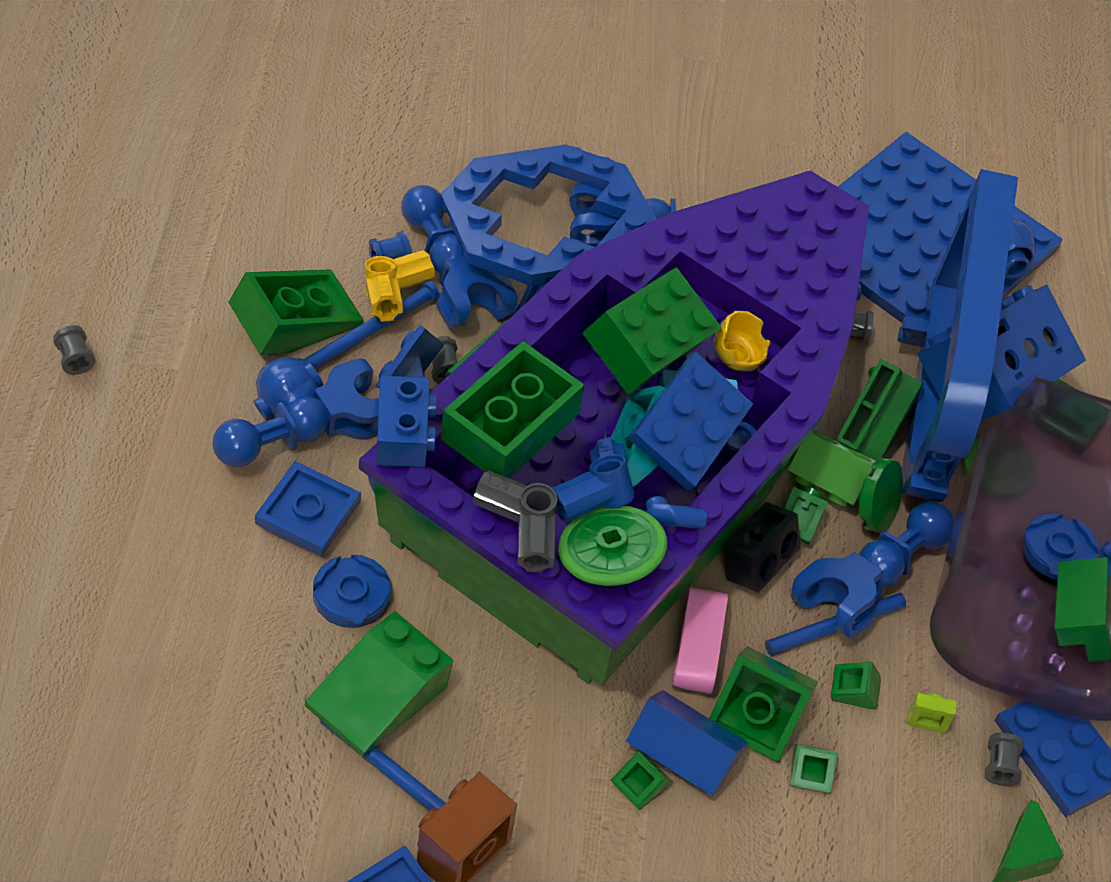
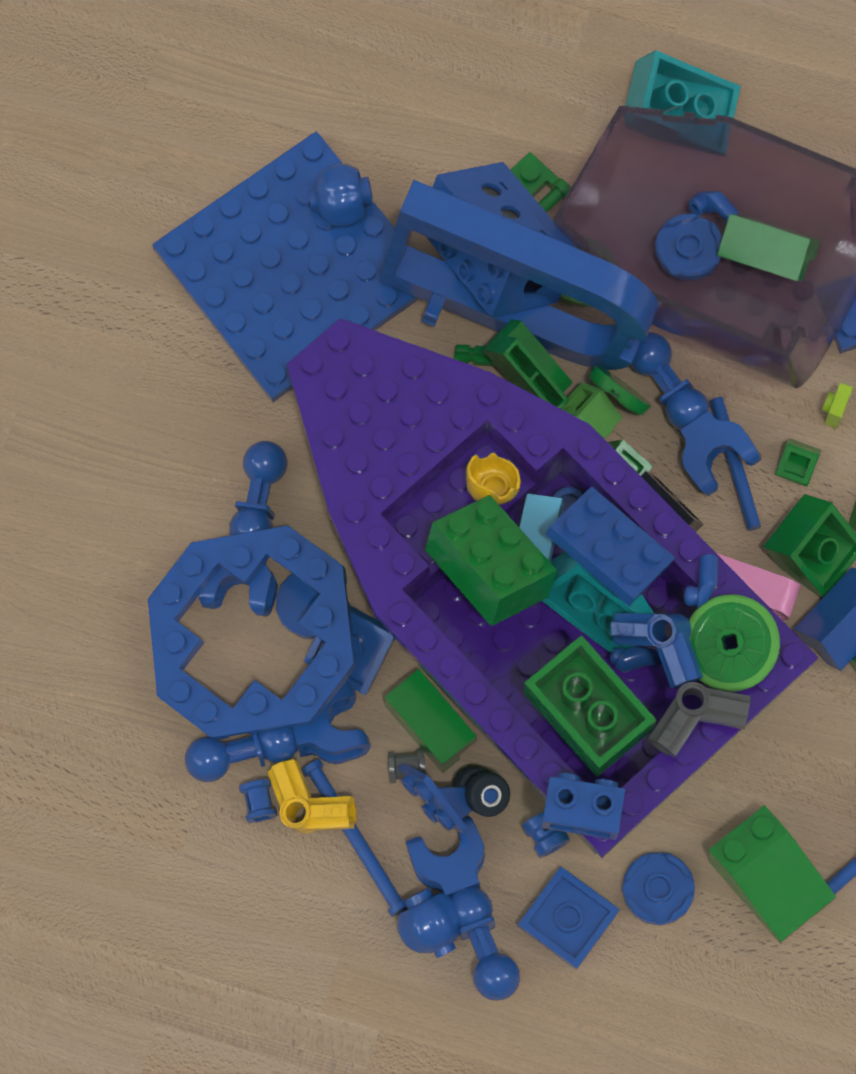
camera: 70 degrees left, 20 degrees up
green slope [228,269,364,355] -> none

